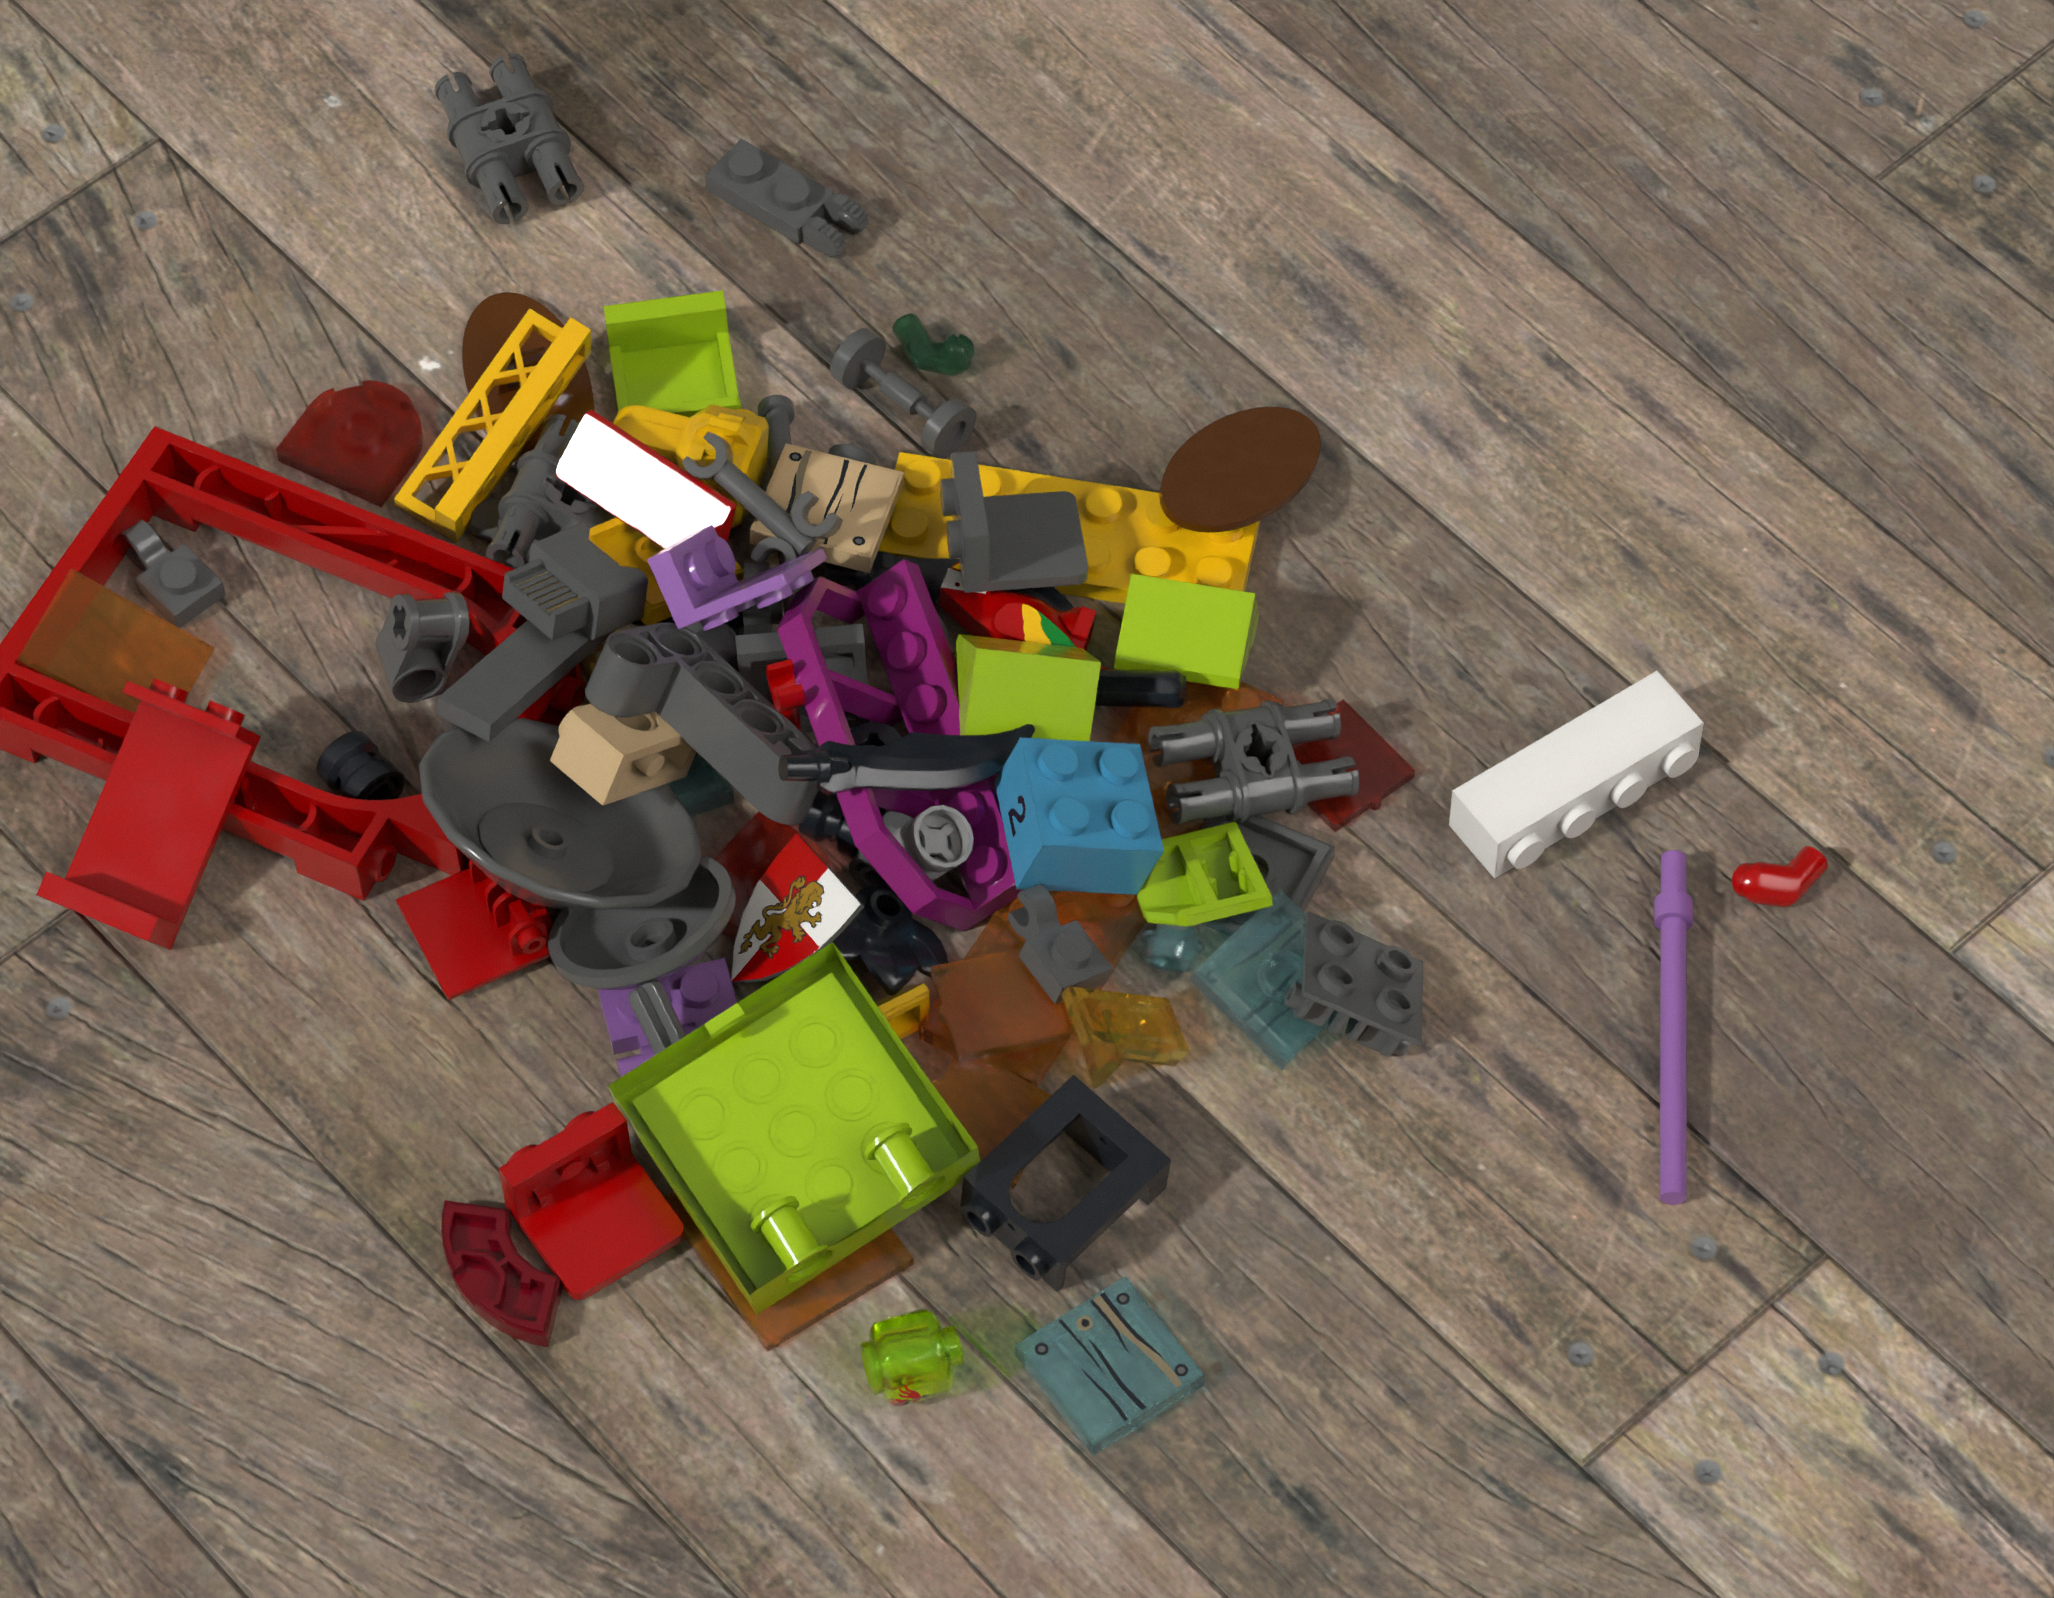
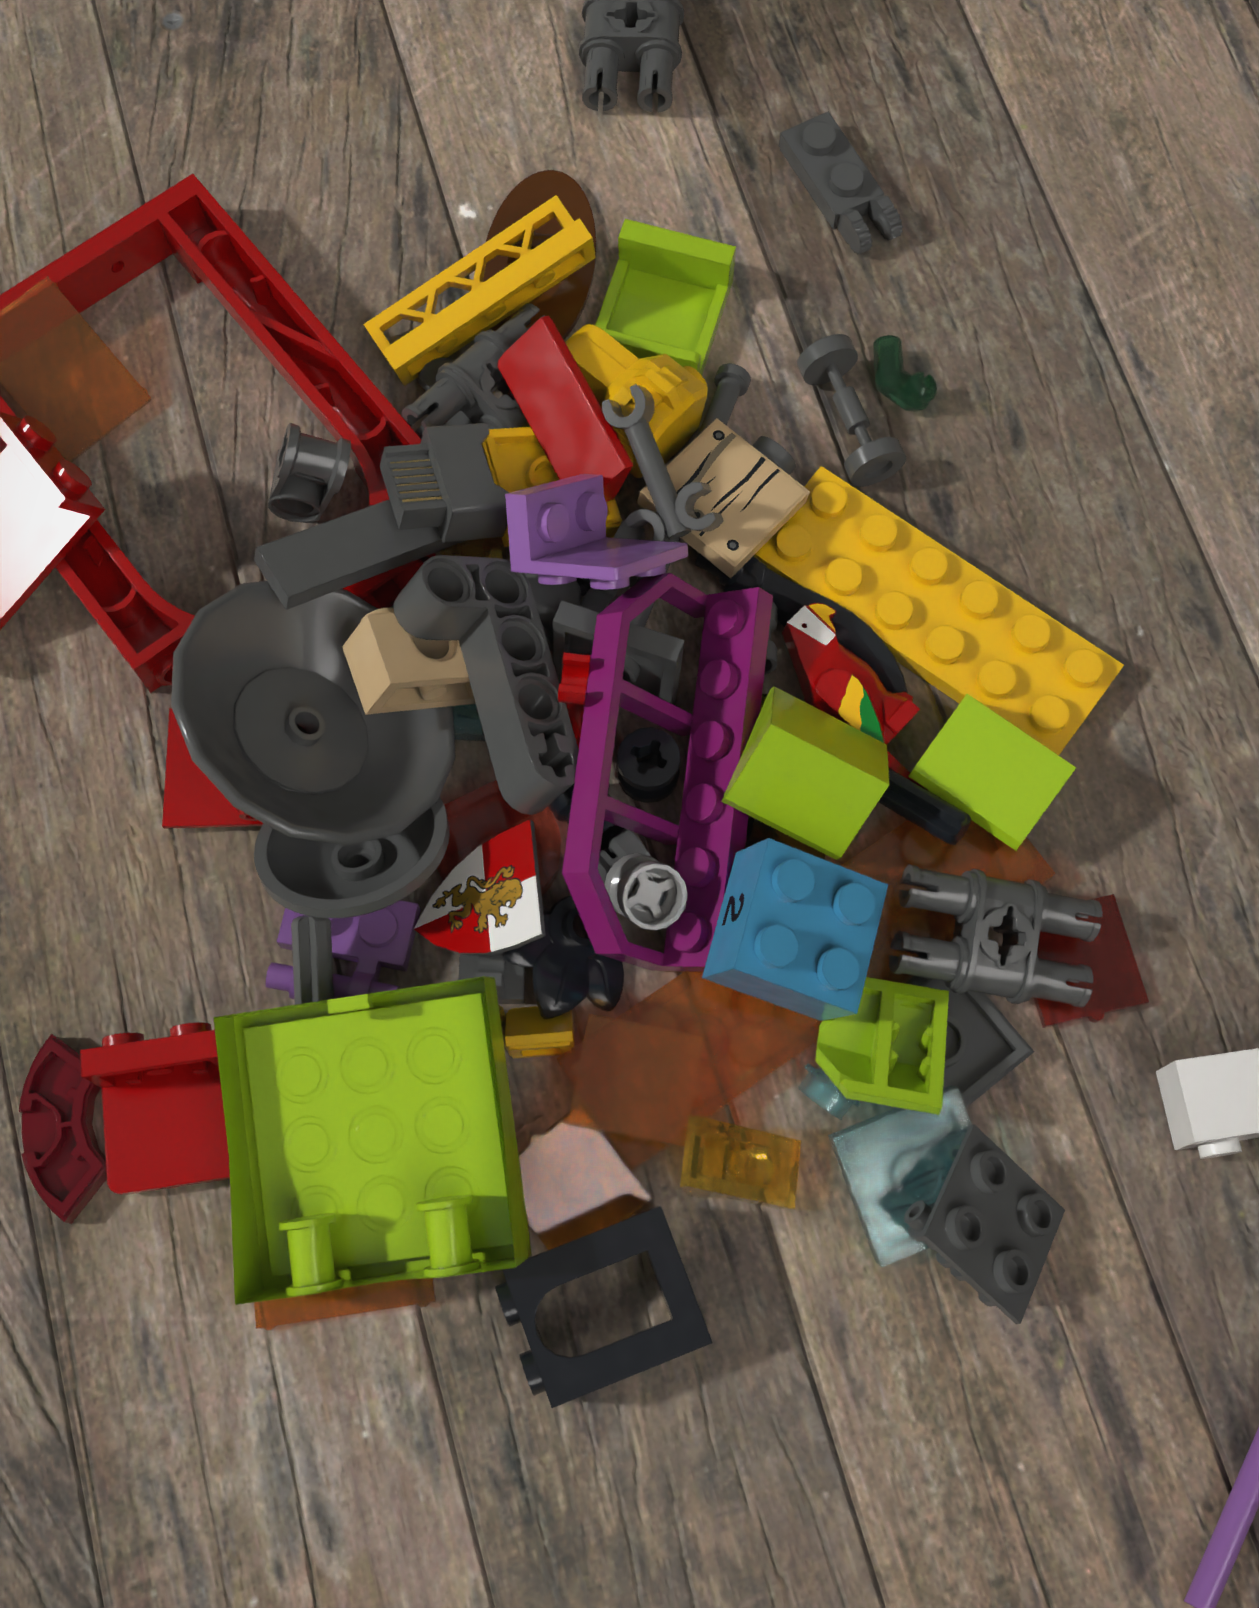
camera: 25 degrees right, 15 degrees up
dark grey plate [122,519,225,630] -> none
clear red tile [276,380,423,508] -> none
black wheel [316,731,405,800] -> none
black sword [778,724,1035,796] -> none
clear neon green head [859,1309,964,1406] -> none
dark grey bracket [940,451,1088,593] -> none
dark grey plate [1008,884,1113,1004] -> none
clear light blue tile [1015,1276,1205,1456] -> none
reddish brown shield [1159,407,1321,533] -> none

